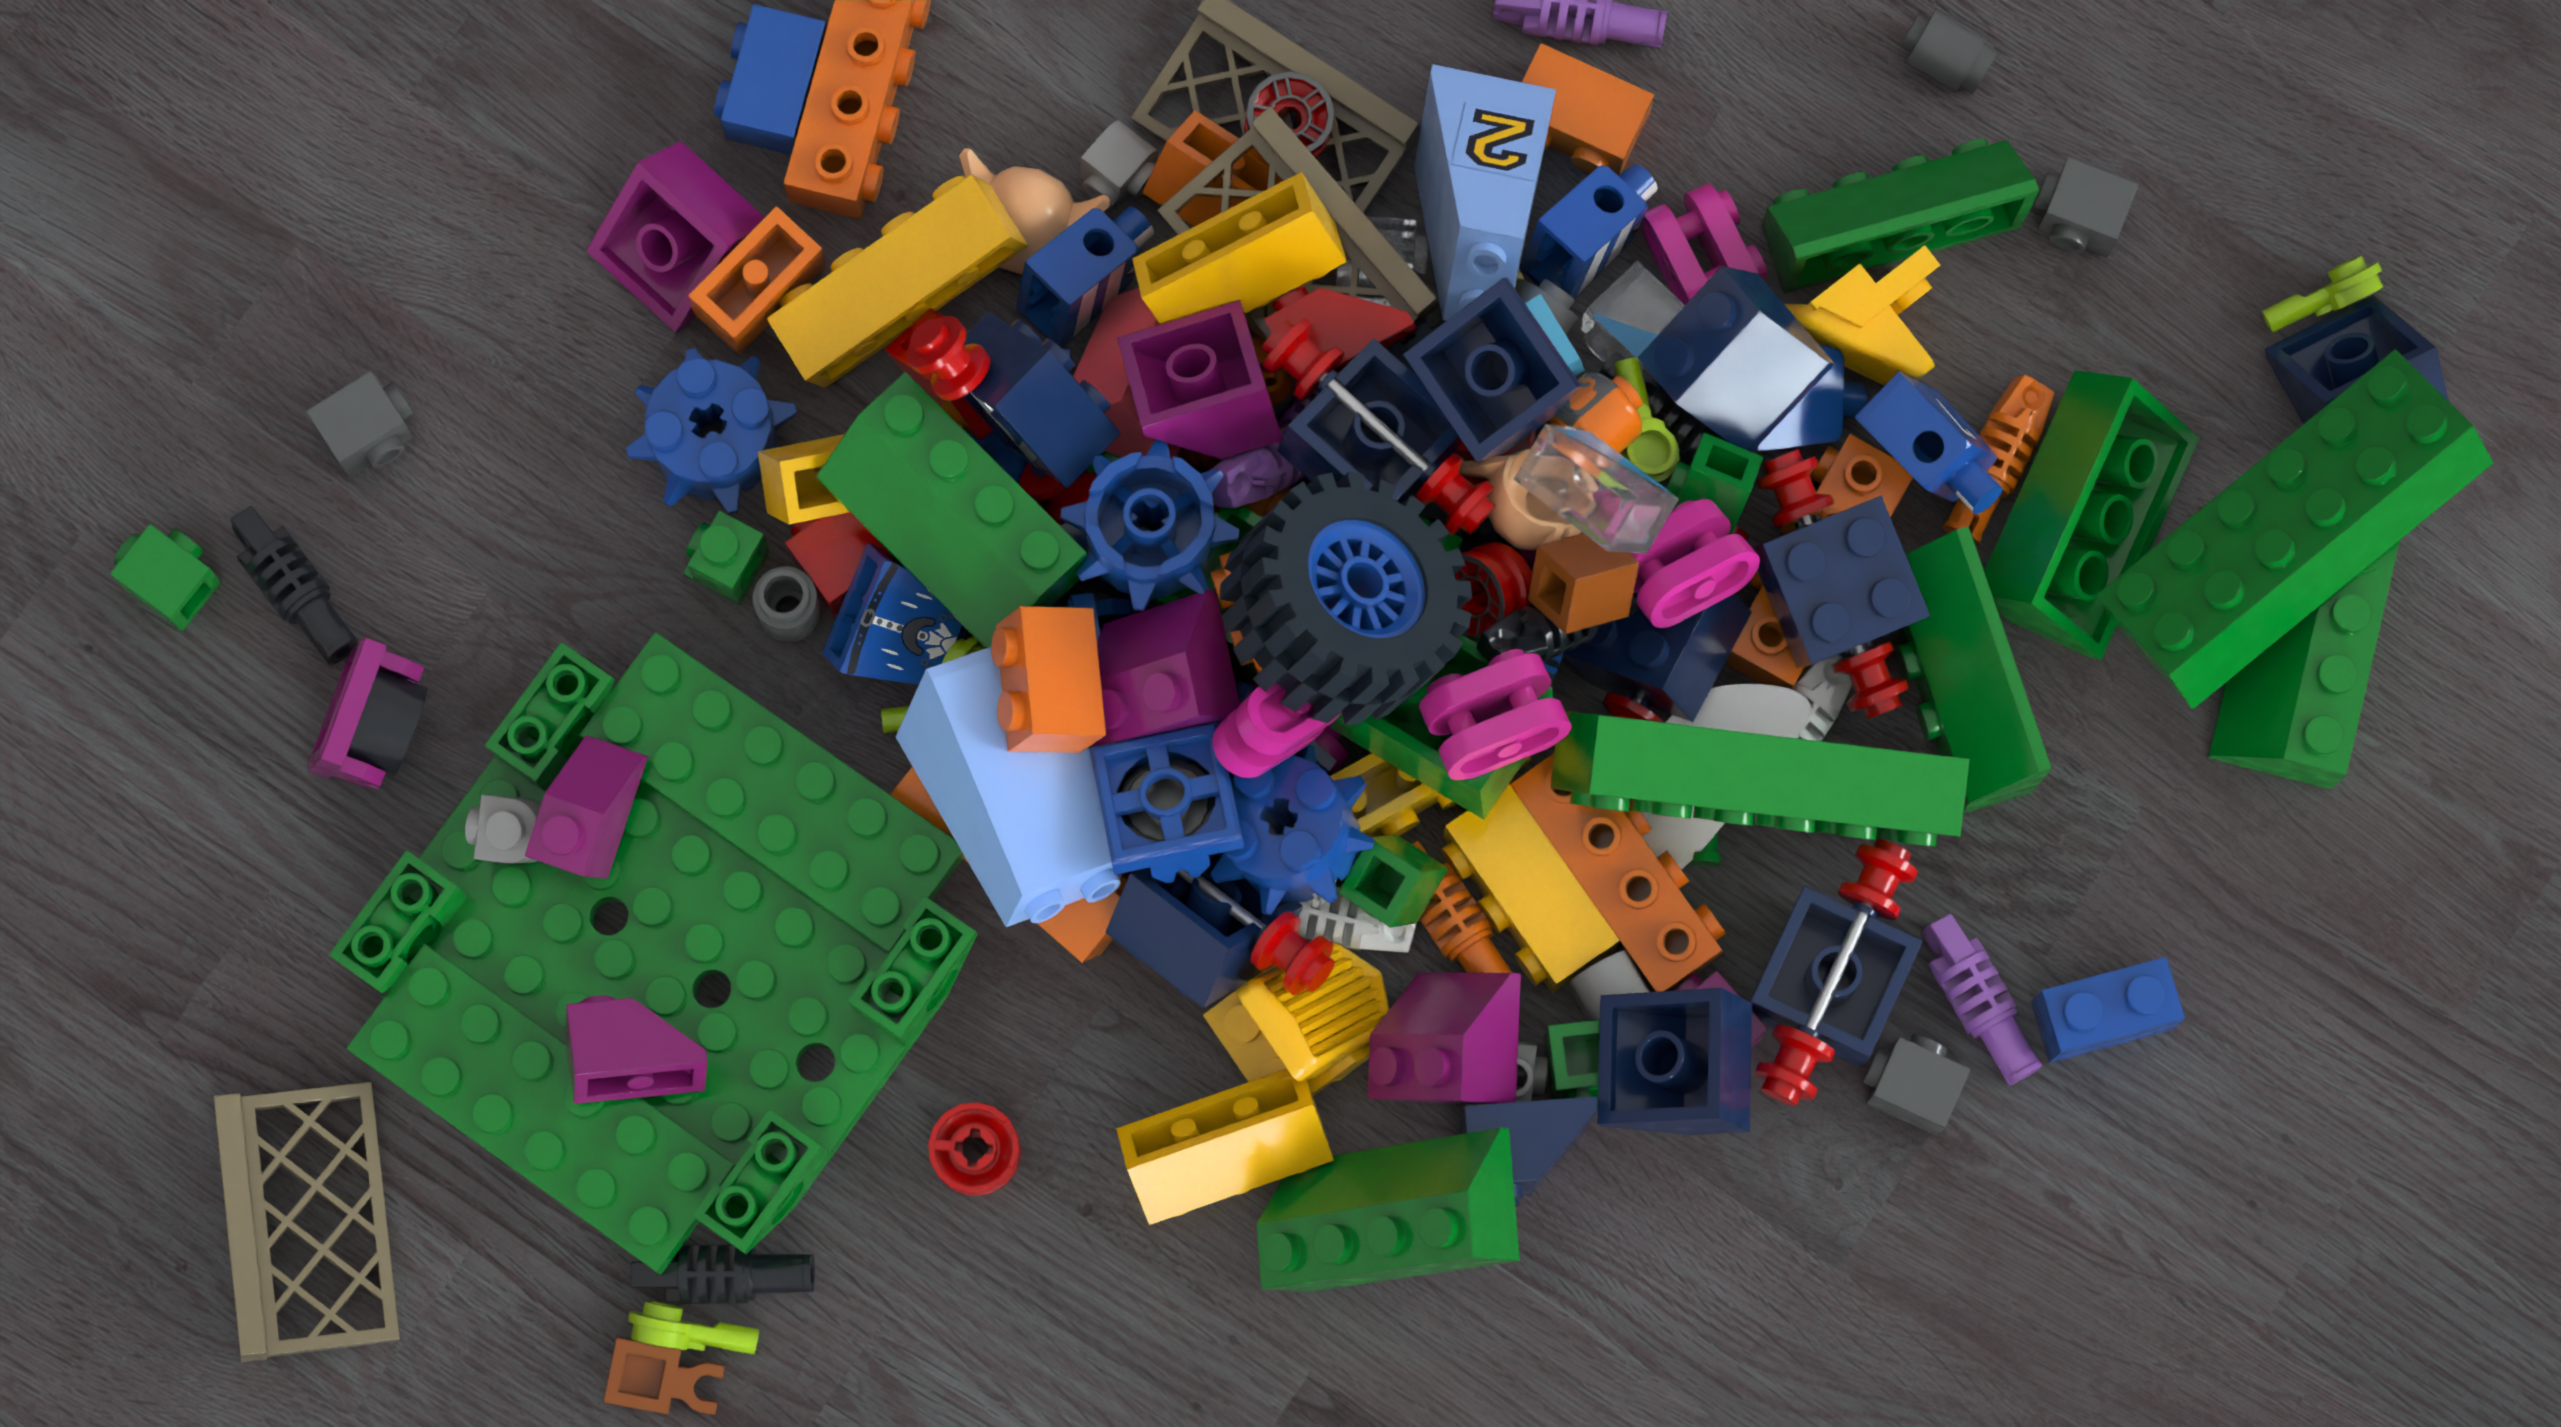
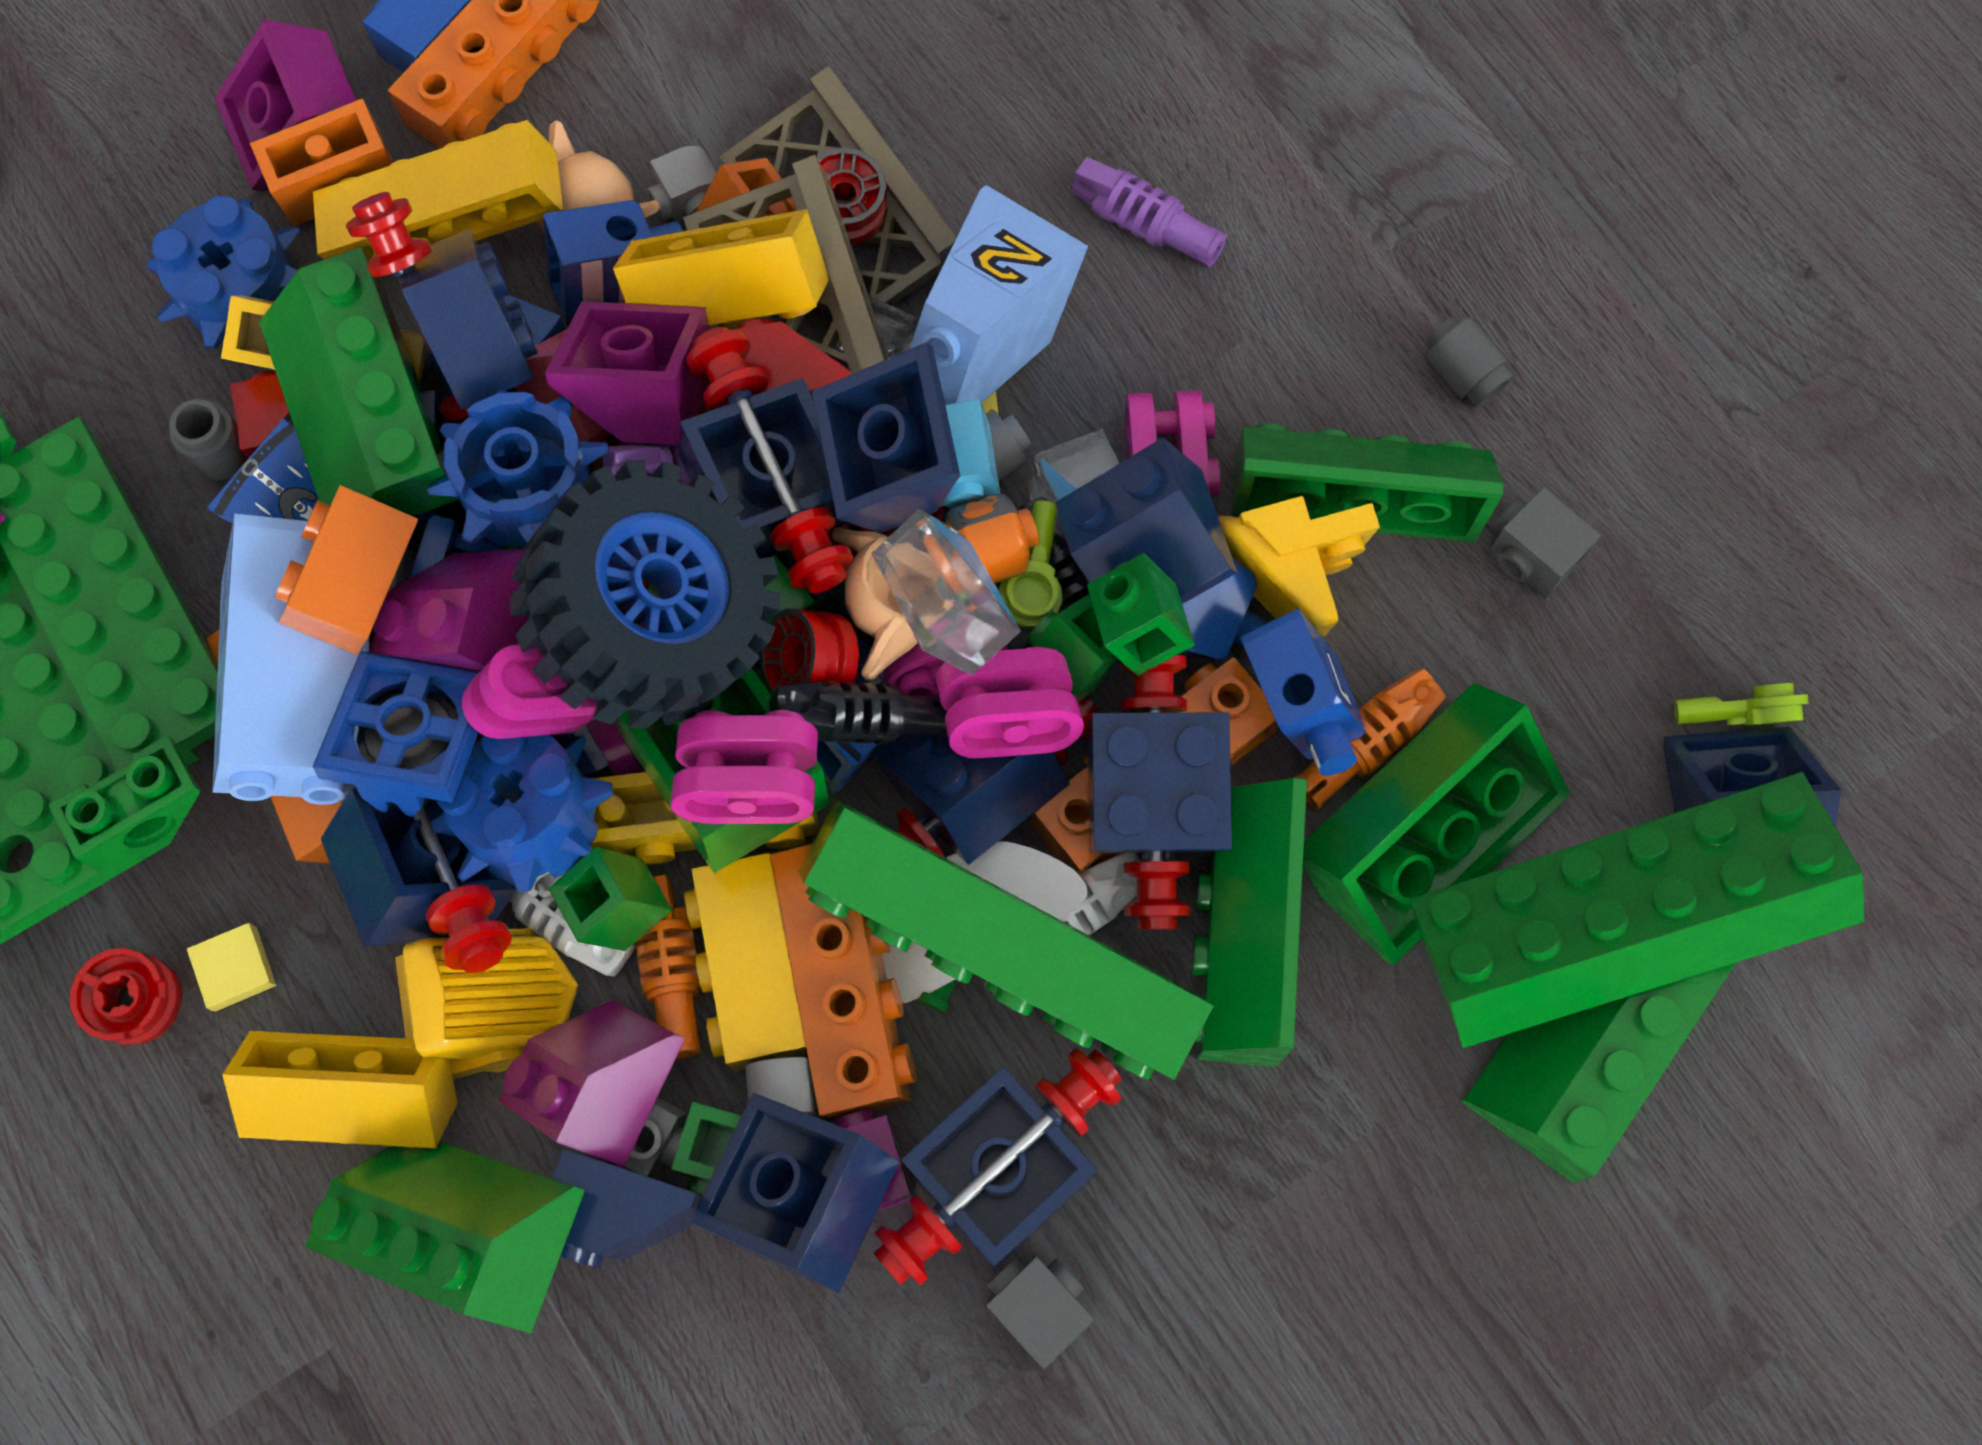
camera: 25 degrees right, 5 degrees down
green brick [683,510,770,606] -> none
blue torso [1519,163,1657,299] -> none
orange brick [1522,43,1655,176] -> none
dark orange brick [1528,529,1639,634] -> none
medium lavender hinge [1921,914,2043,1086] -> none
blue brick [2031,957,2185,1063] -> none
none -> light yellow tile [187,923,277,1012]
none -> green brick [1087,552,1195,676]

